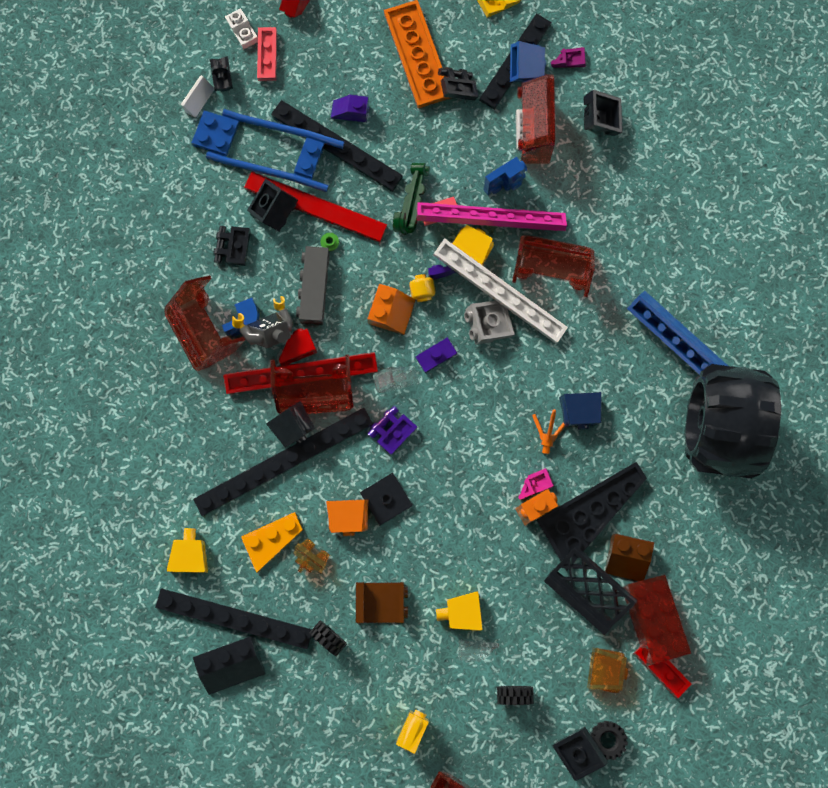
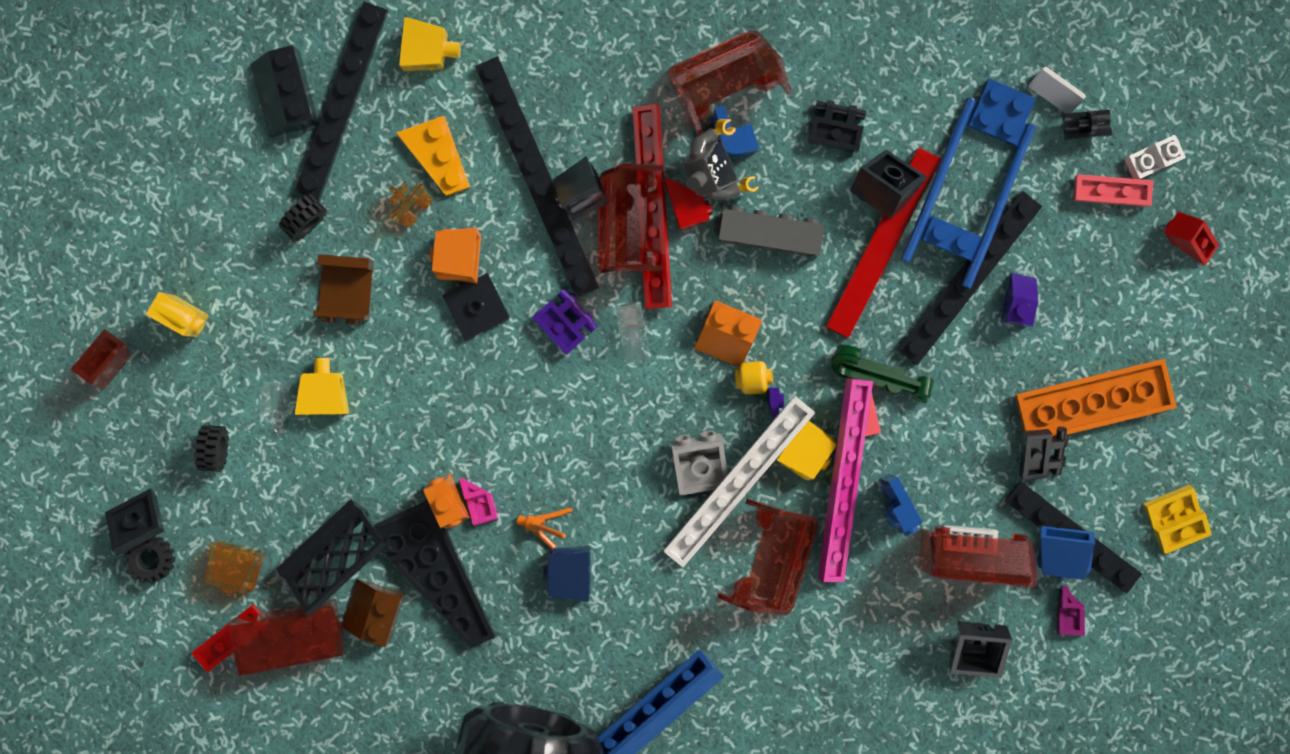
camera: 90 degrees right, 10 degrees up
bright green plate [320,233,339,251] -> none
dark purple tile [415,337,457,373] -> none

